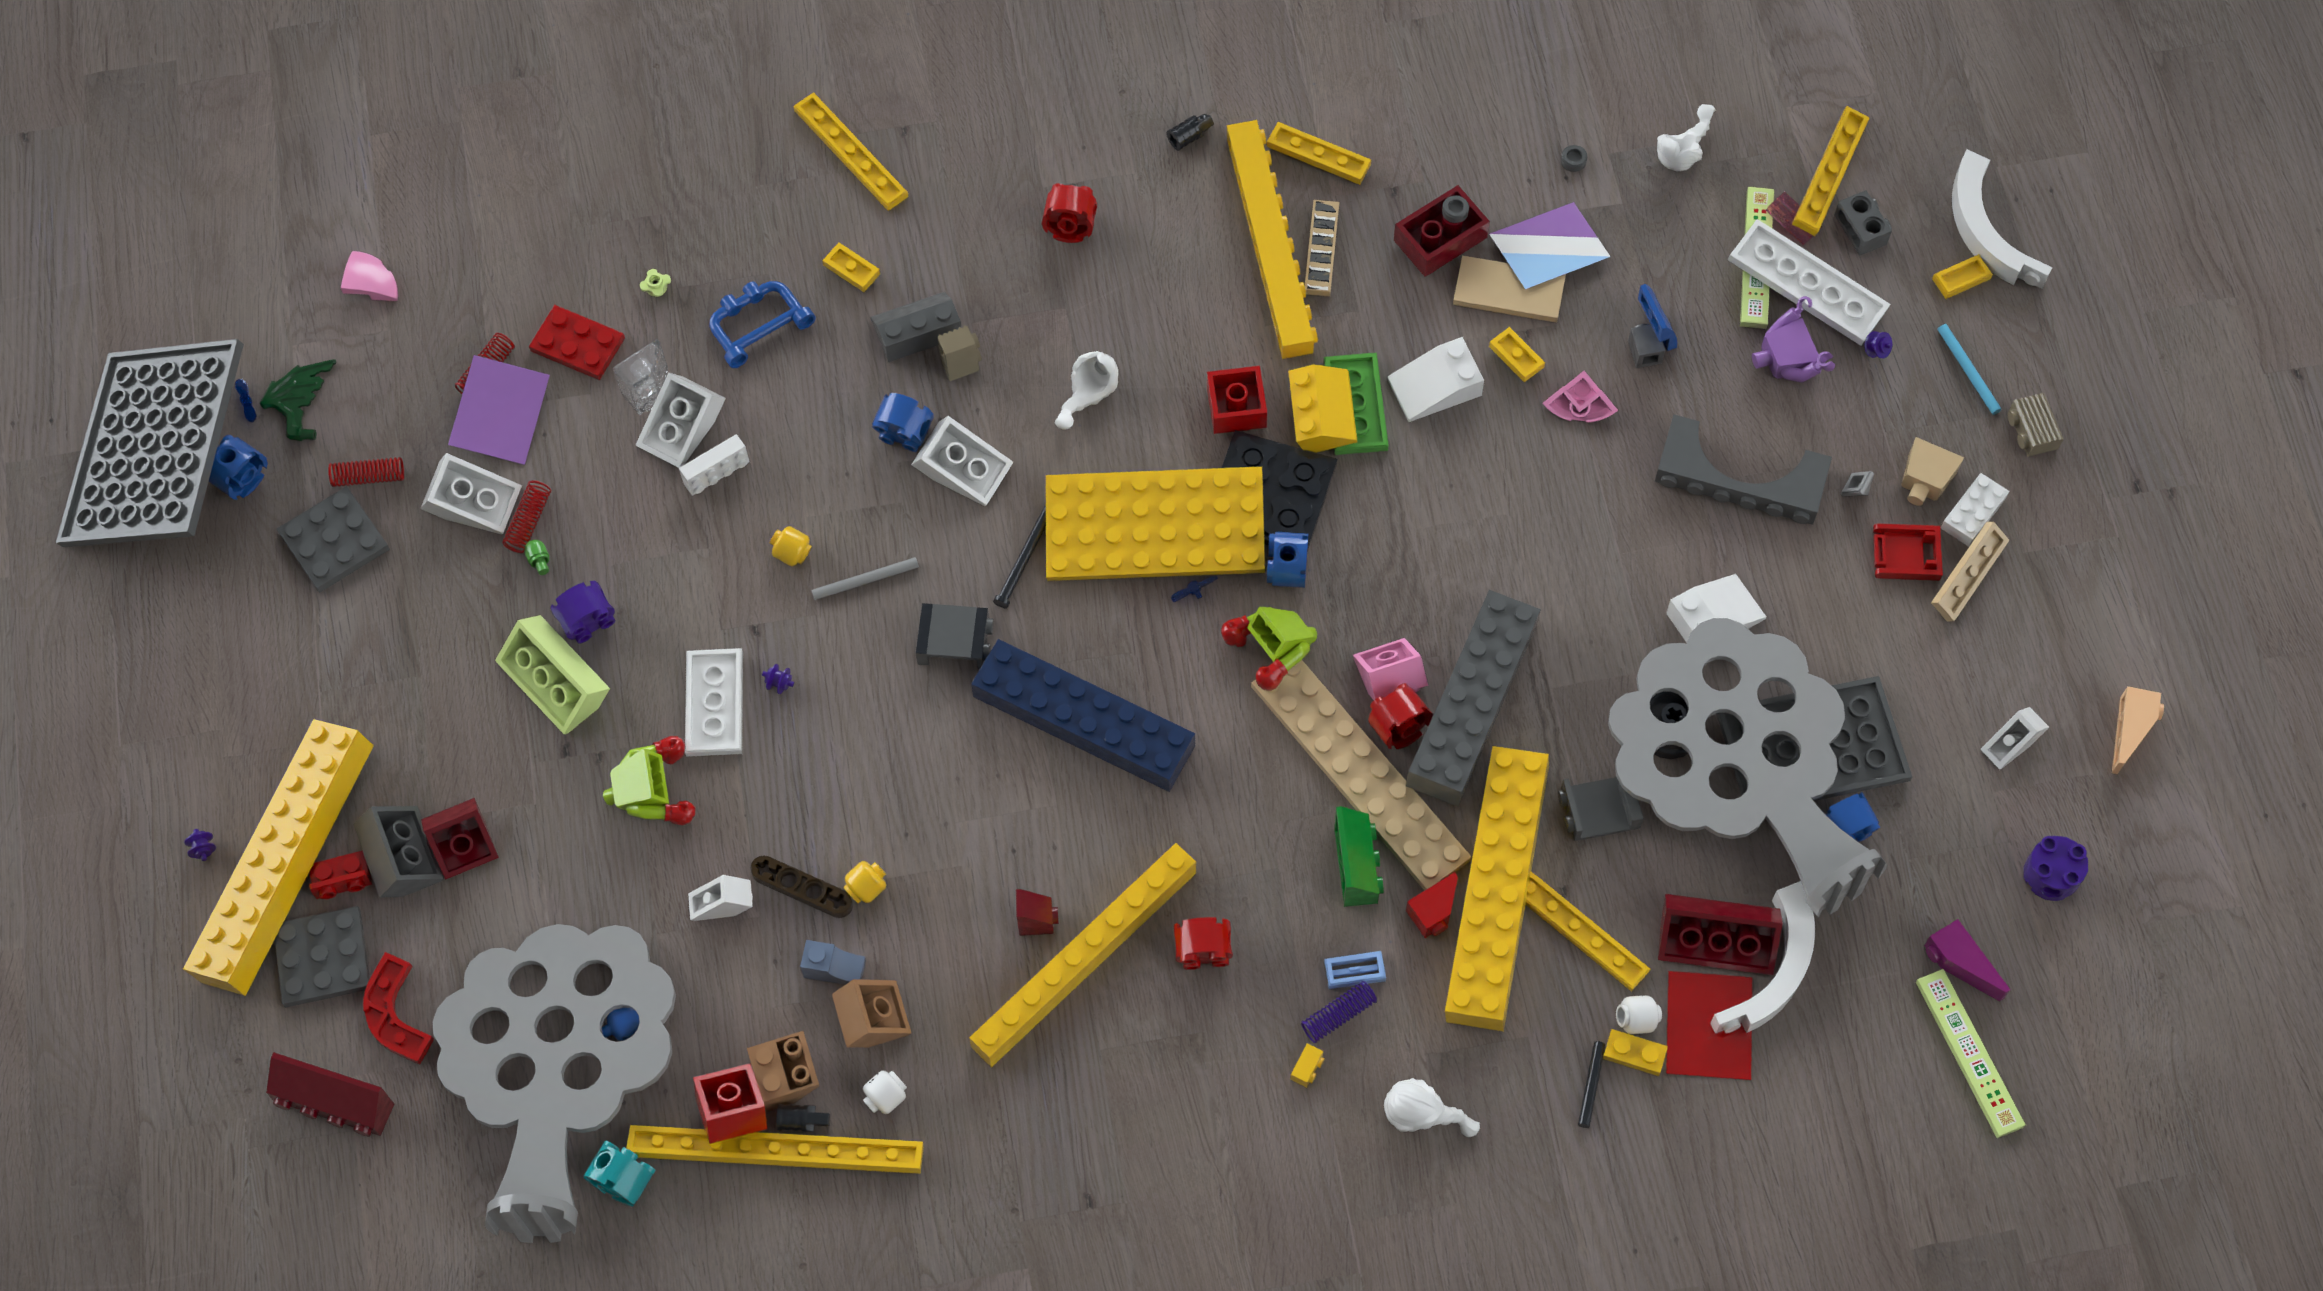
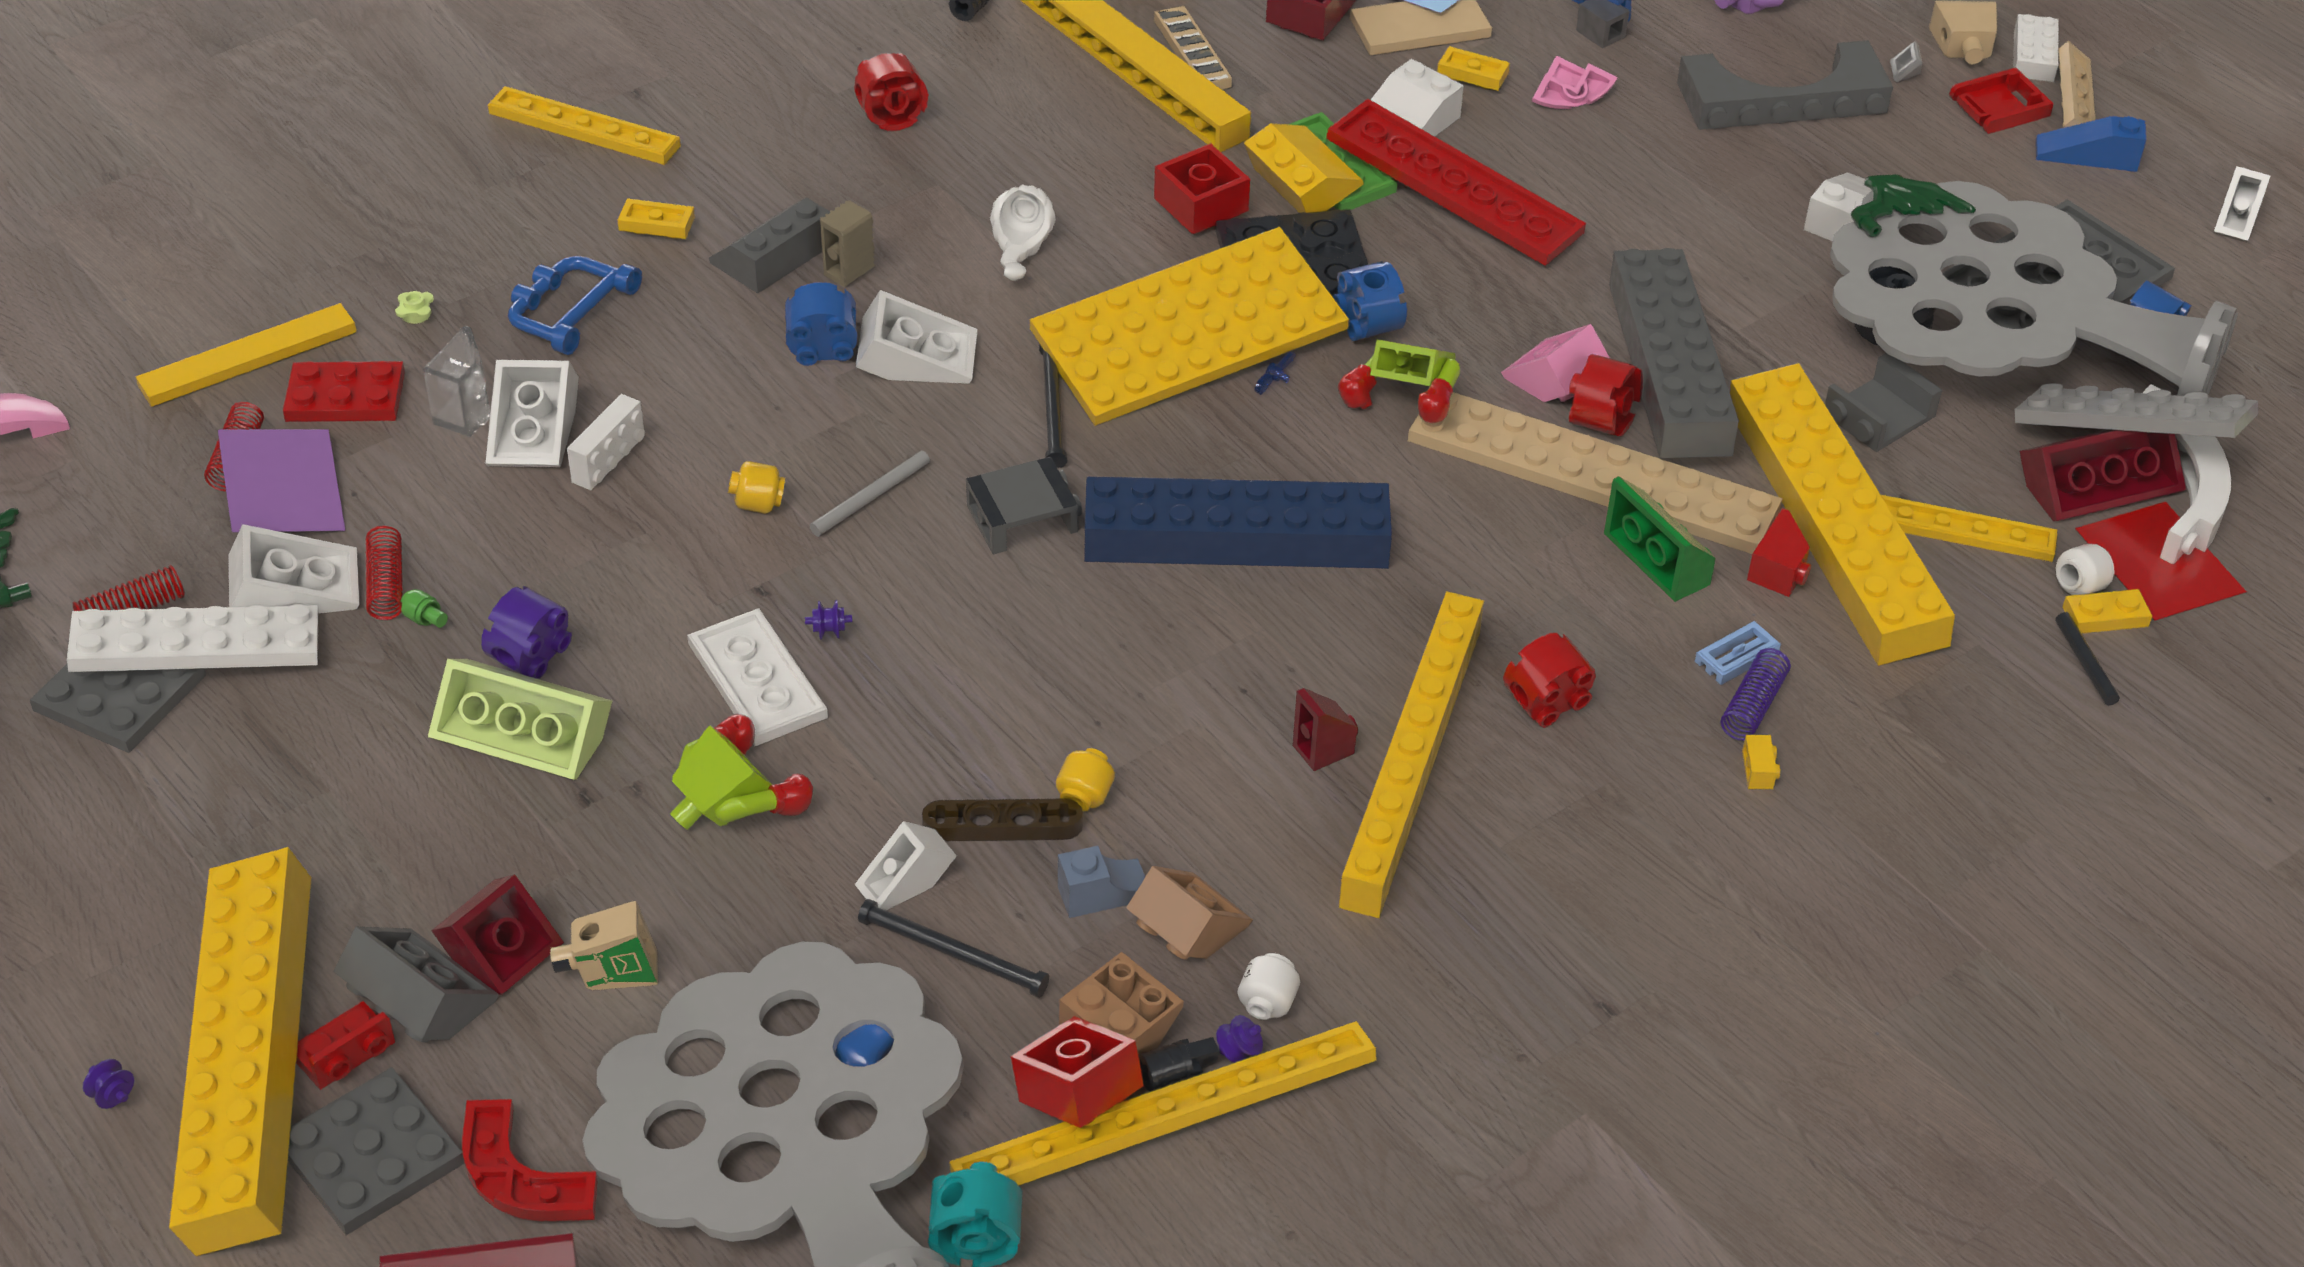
camera: 30 degrees left, 20 degrees down
white hair [1384,1078,1480,1137] -> none
none -> white plate [67,604,318,672]
none -> yellow tile [136,303,357,407]
none -> tan torso [551,901,658,990]
none -> black bar [858,899,1050,998]
none -> dark purple wheel [1216,1015,1263,1063]
none -> red plate [1326,99,1586,266]
none -> dark green animal [1851,174,1976,237]
none -> light grey plate [2015,383,2258,438]
none -> blue slope [2035,116,2146,172]

